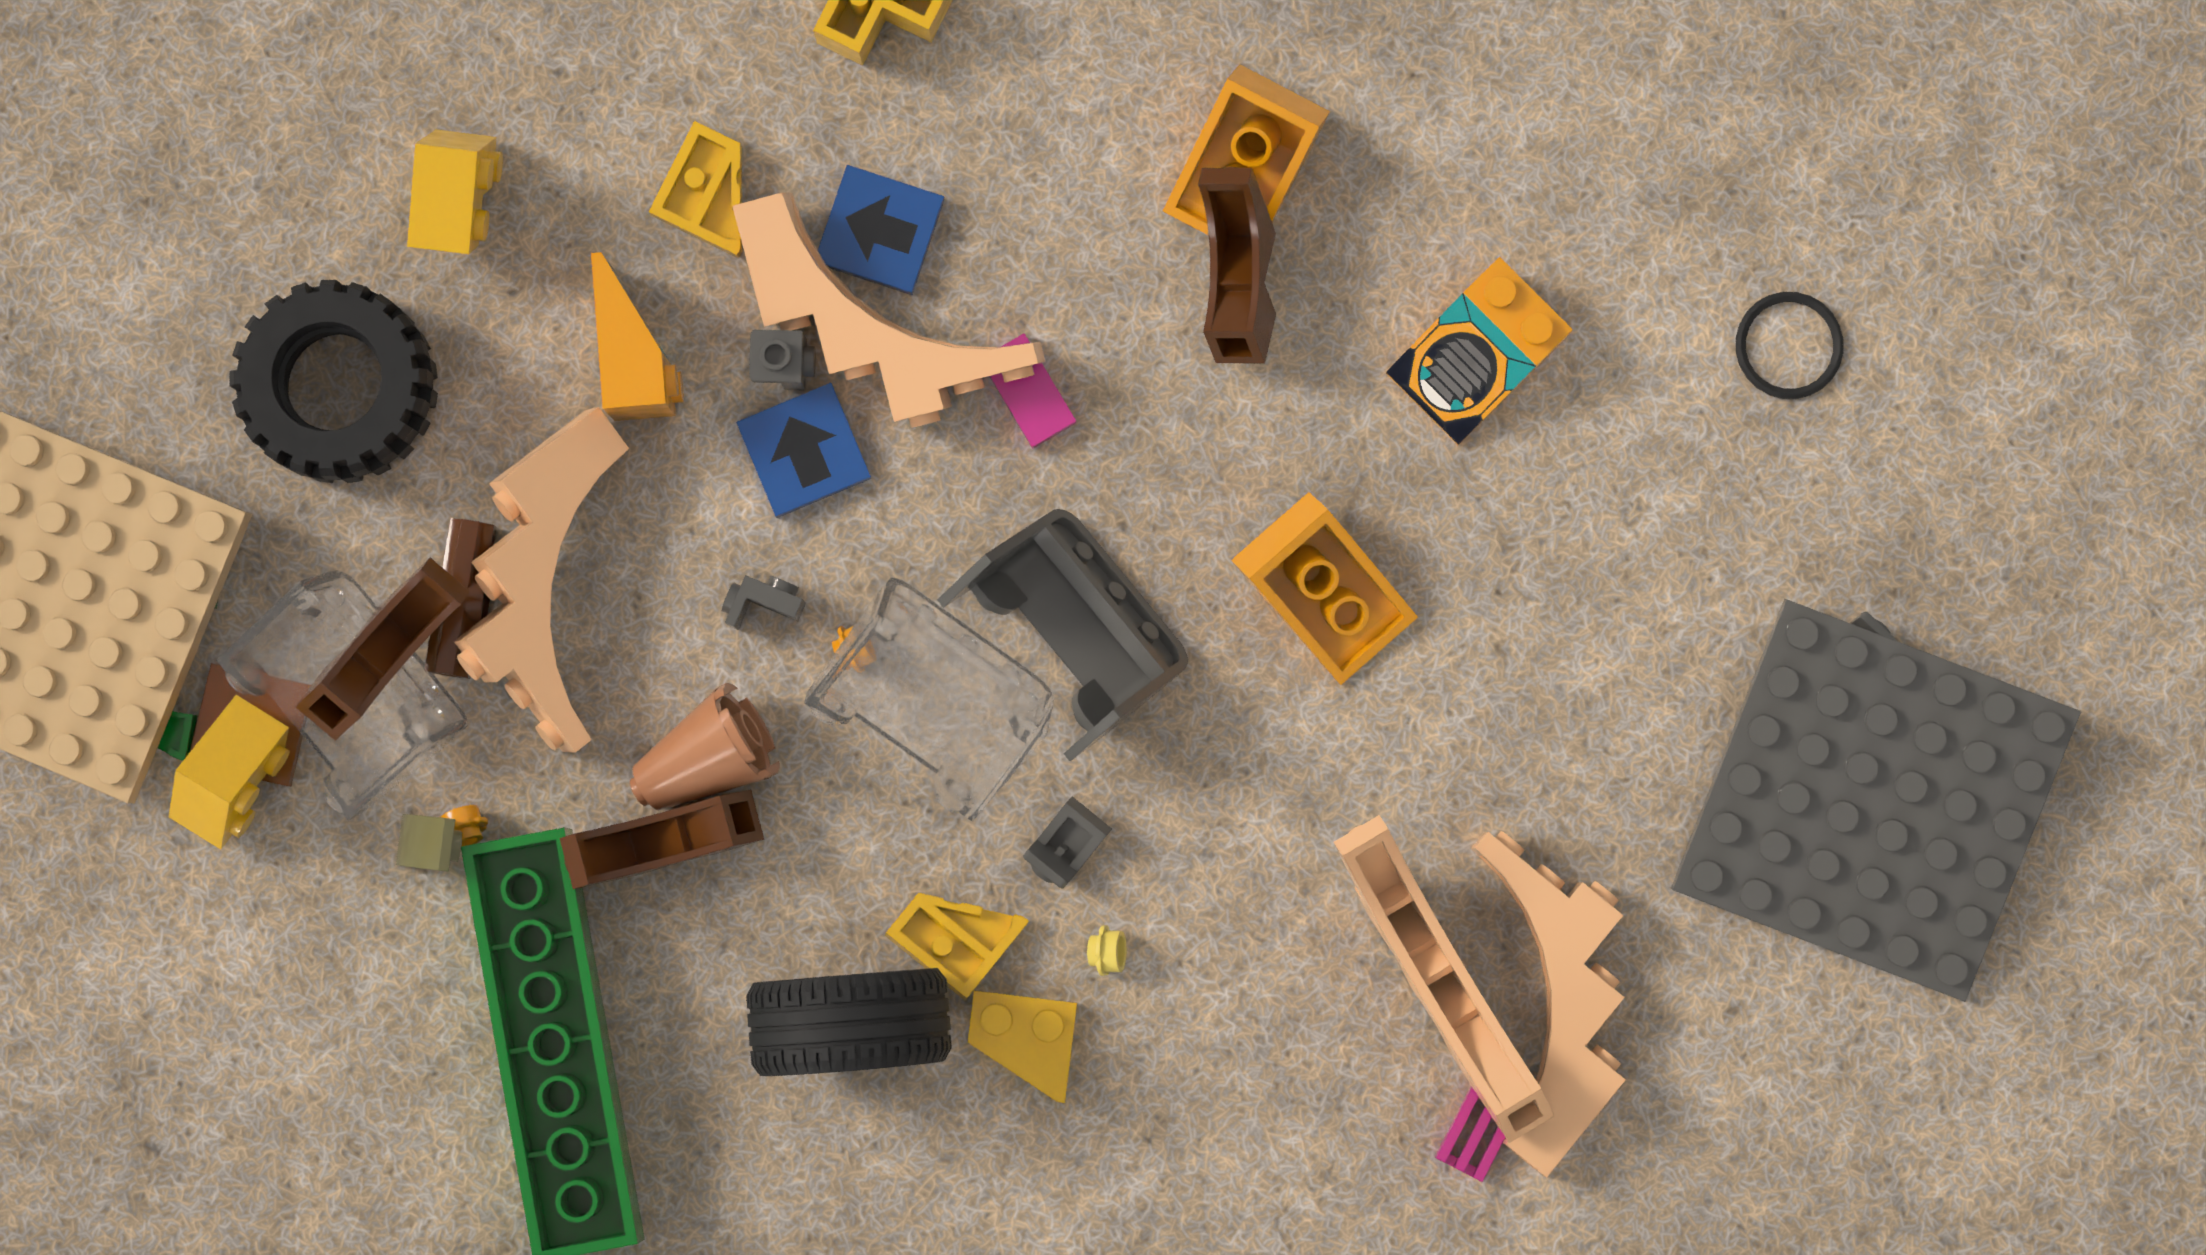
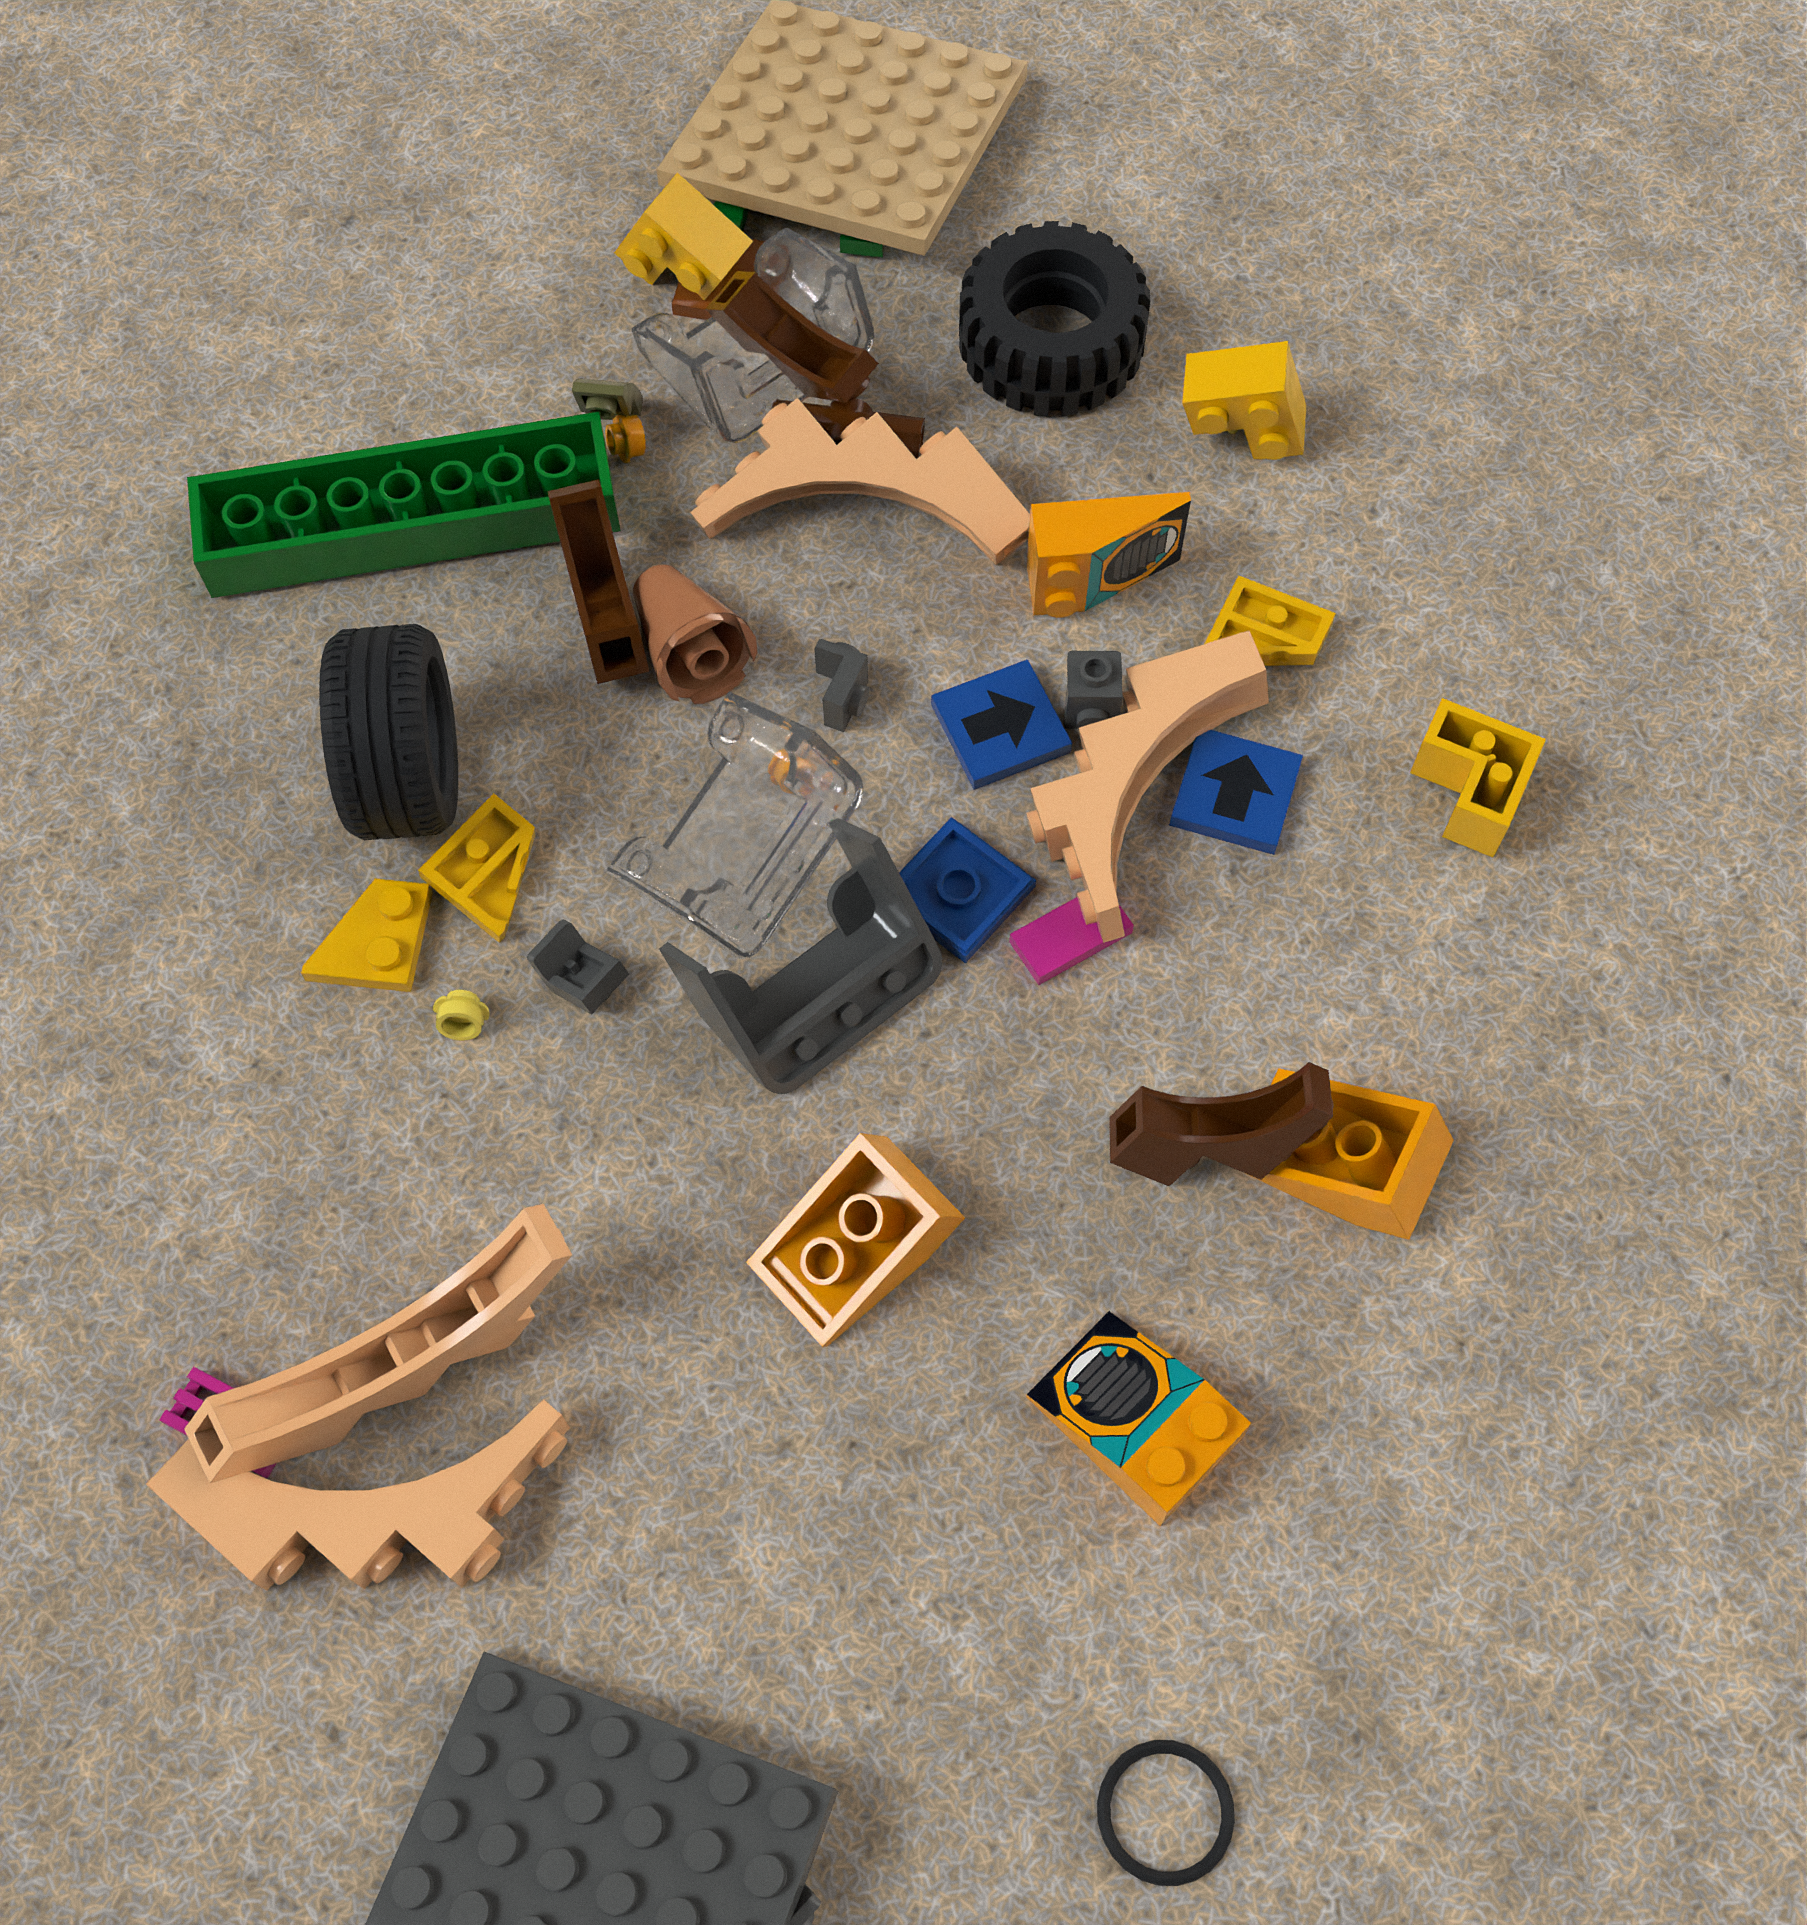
camera: 90 degrees right, 20 degrees down
none -> blue tile [899,817,1036,964]

